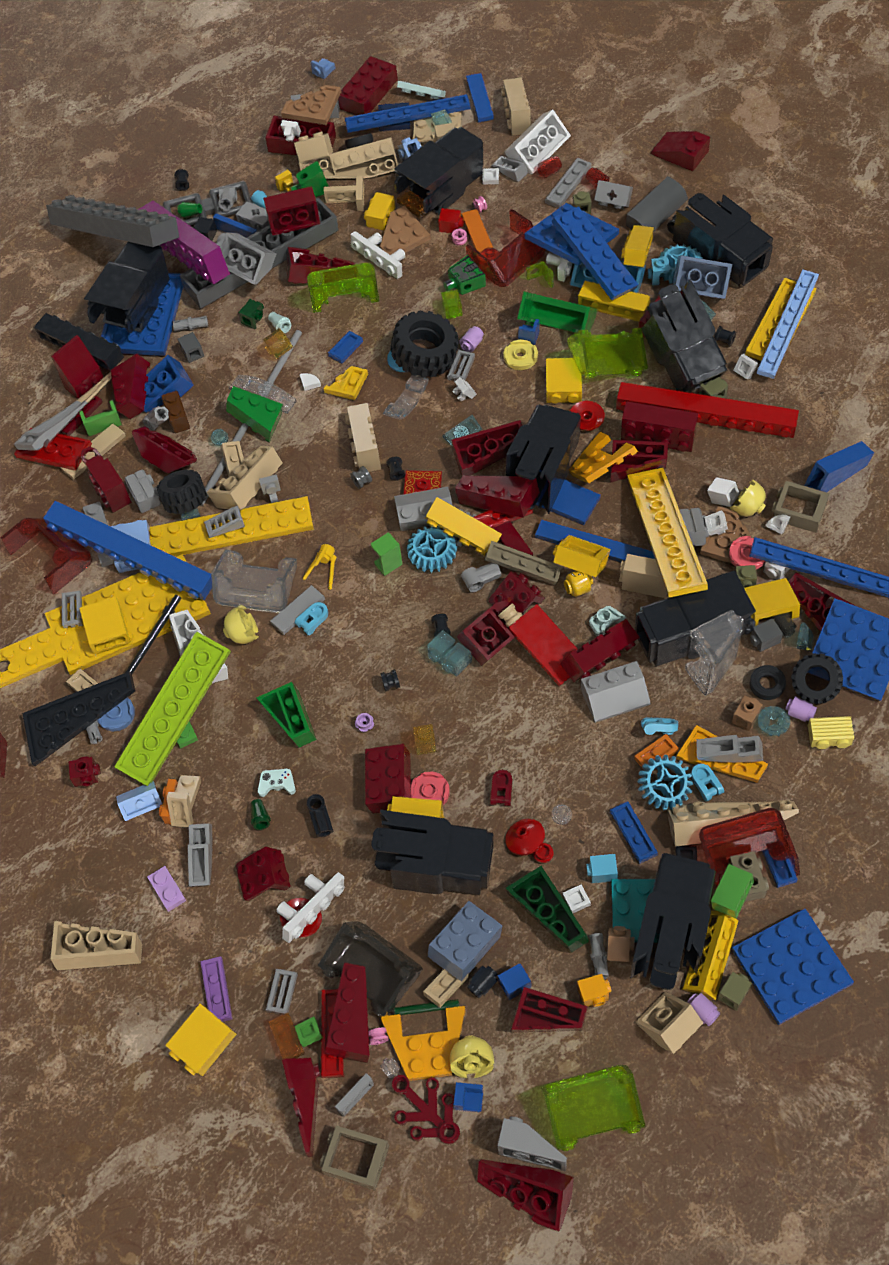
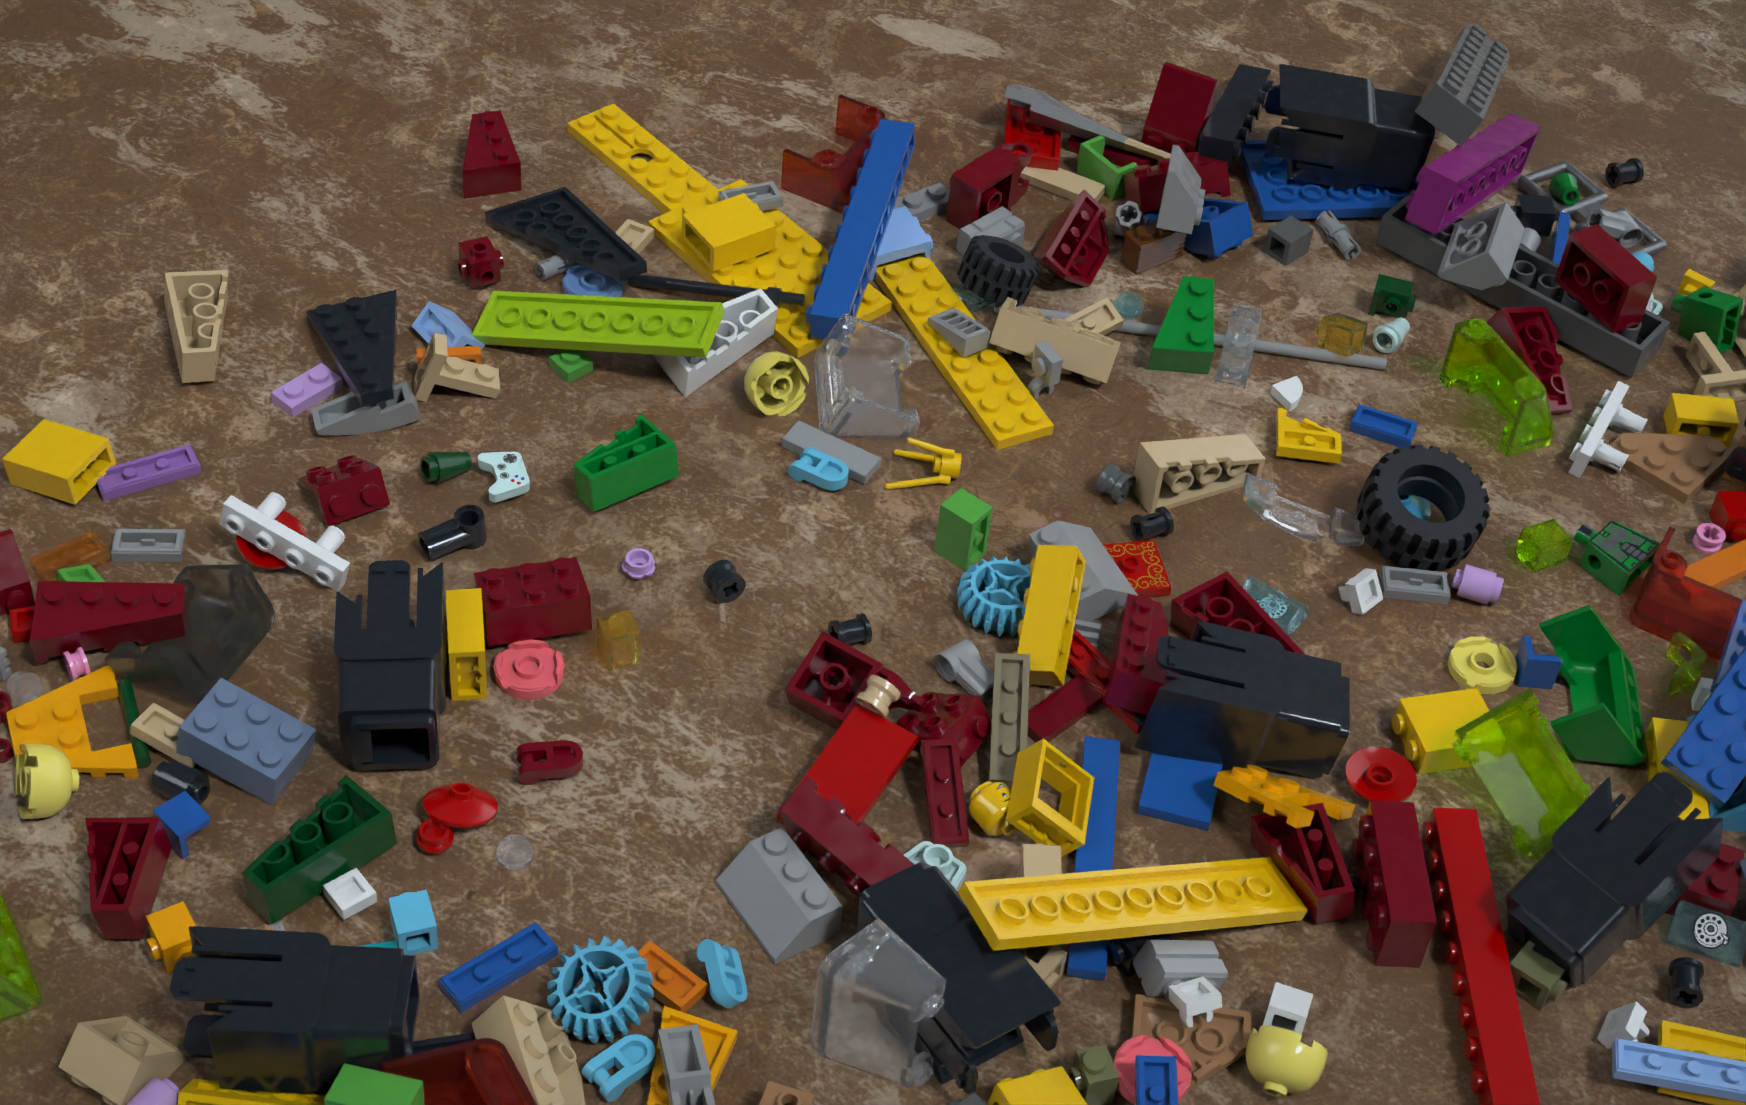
camera: 65 degrees right, 15 degrees down
clear light blue piece [427,630,472,677] -> none
none -> black wing [306,290,398,407]
none -> dark red tile [920,738,970,848]
none -> light grey slope [1156,145,1206,234]

